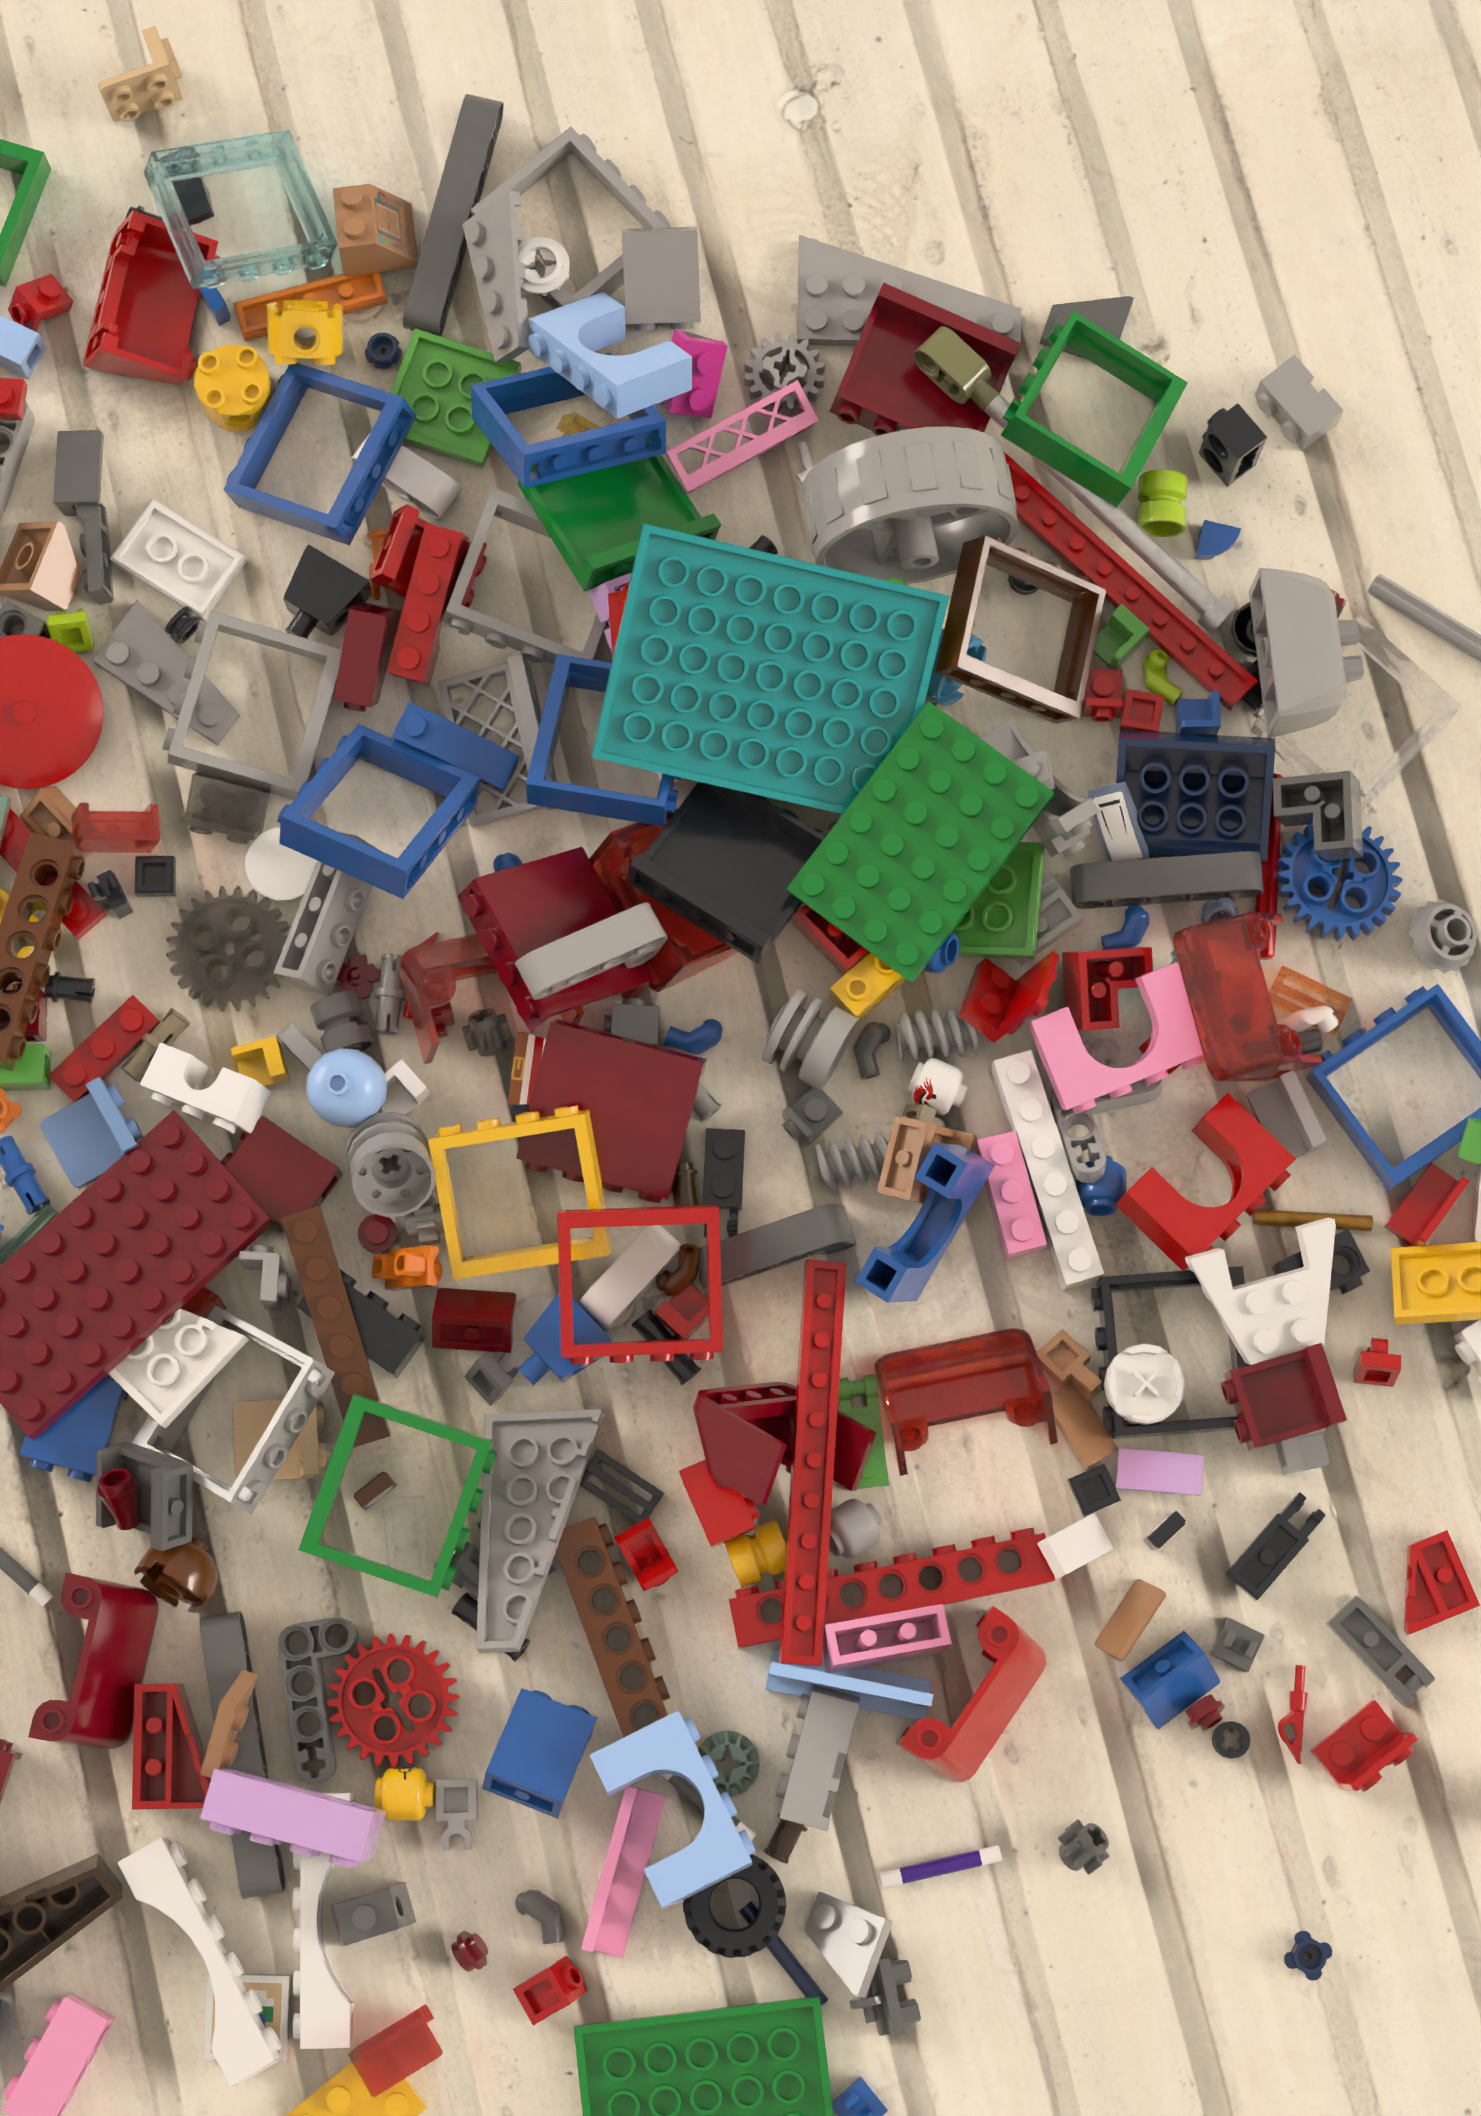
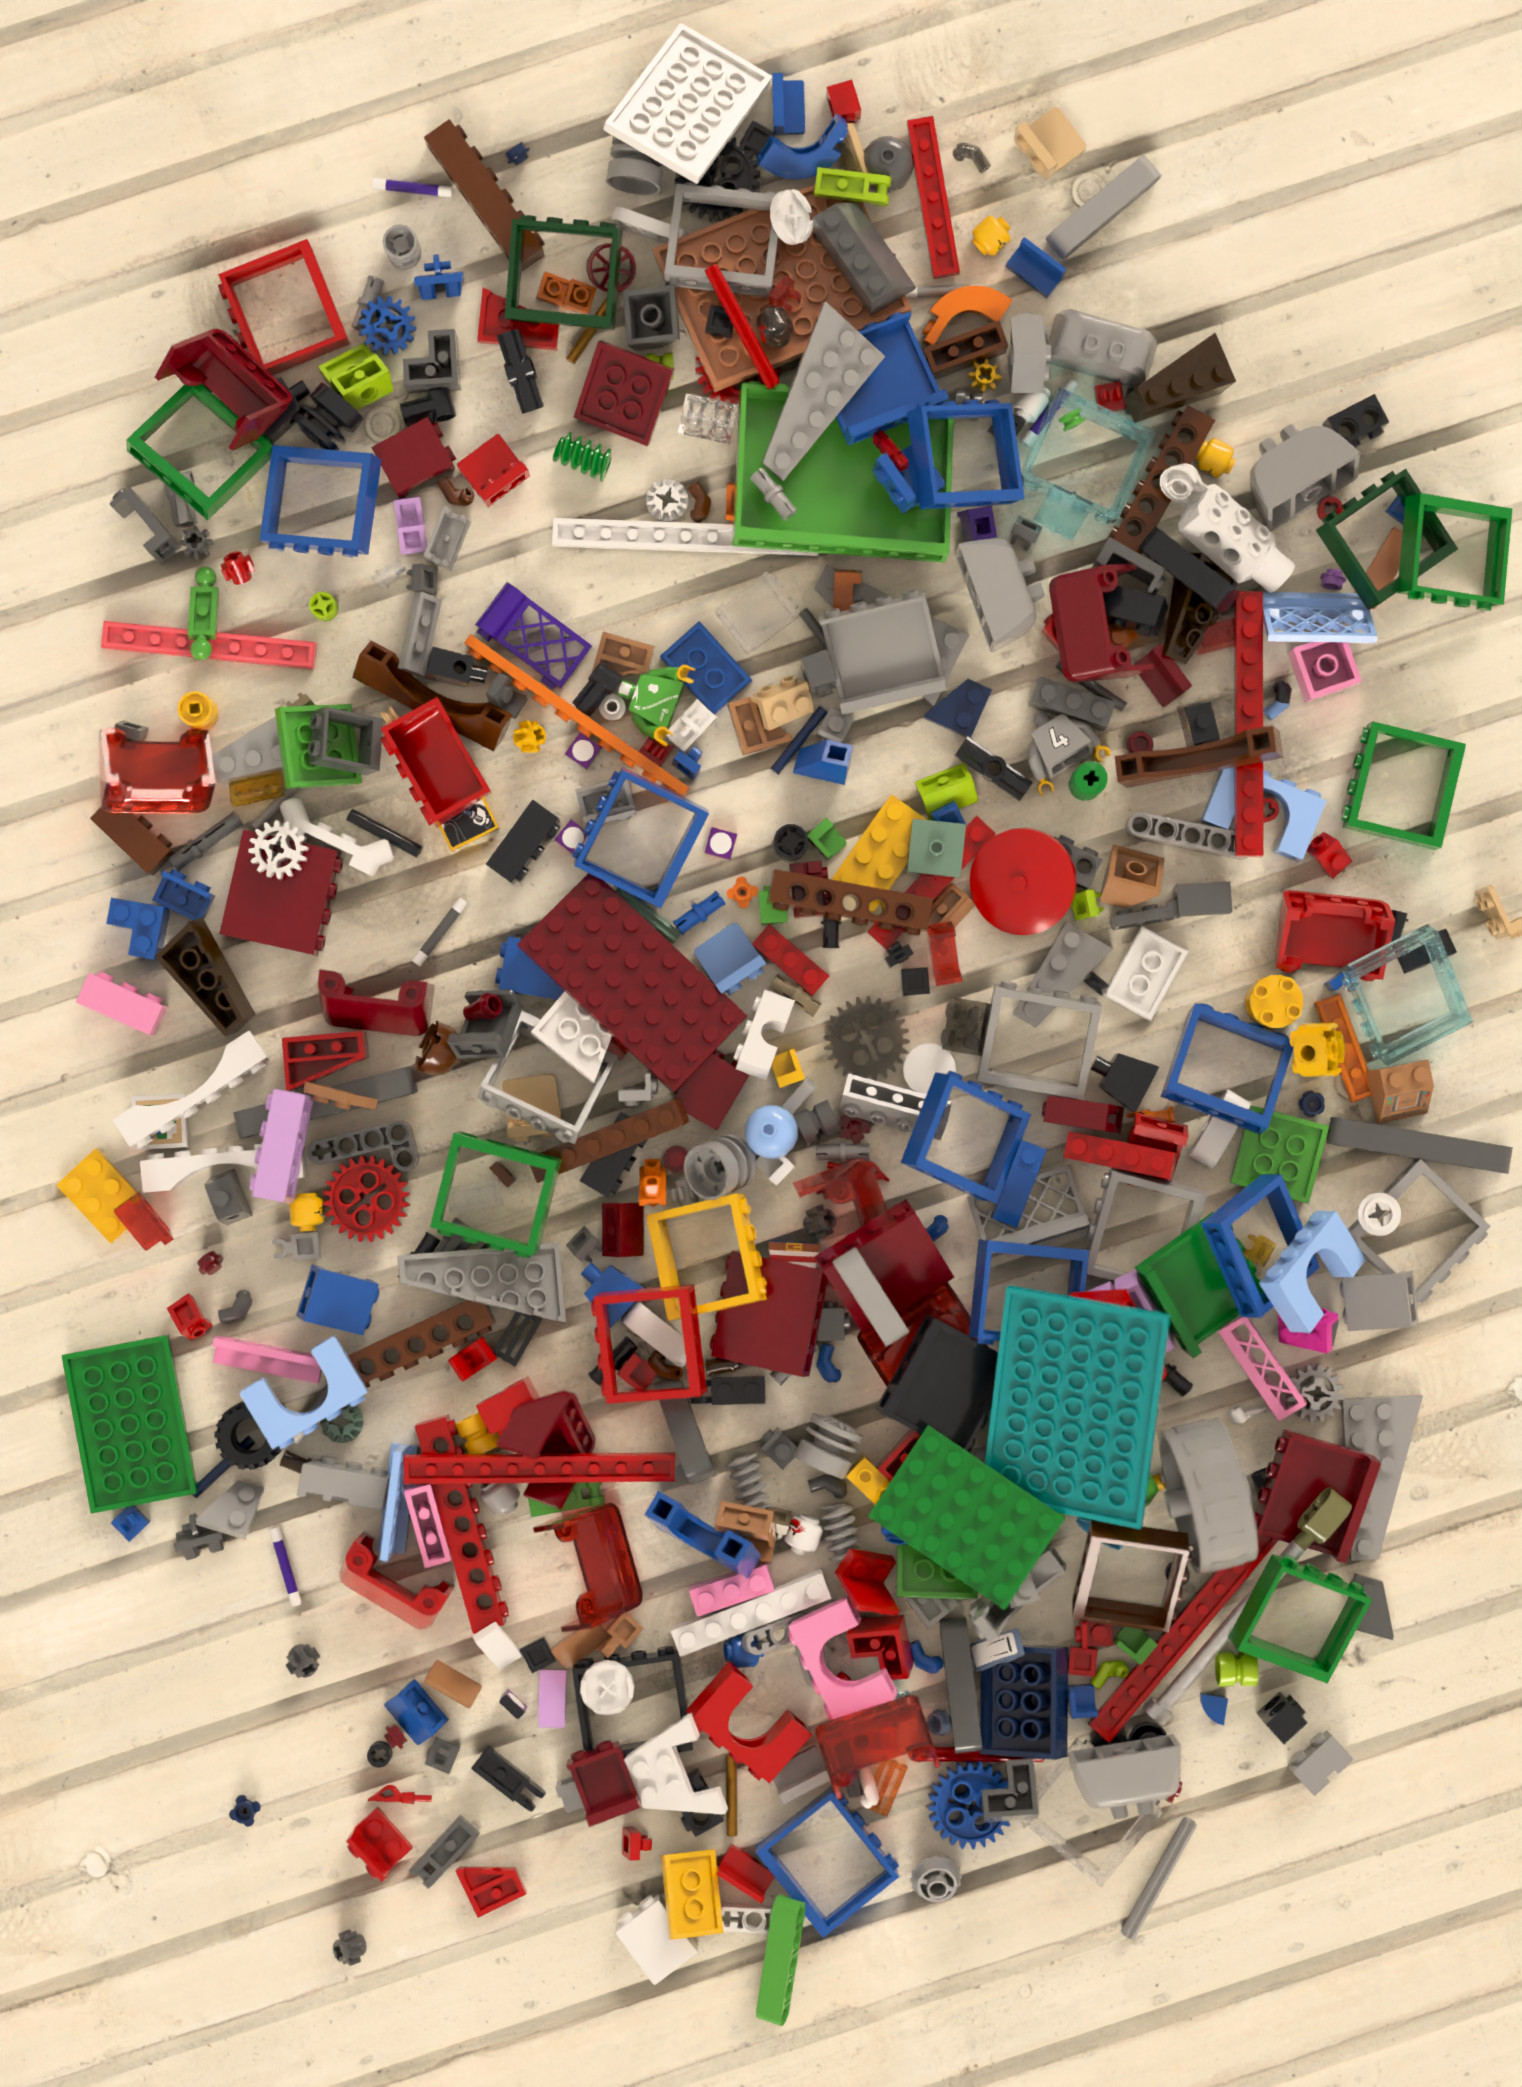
camera: 85 degrees right, 10 degrees up
light grey wing [462,190,530,364] -> none

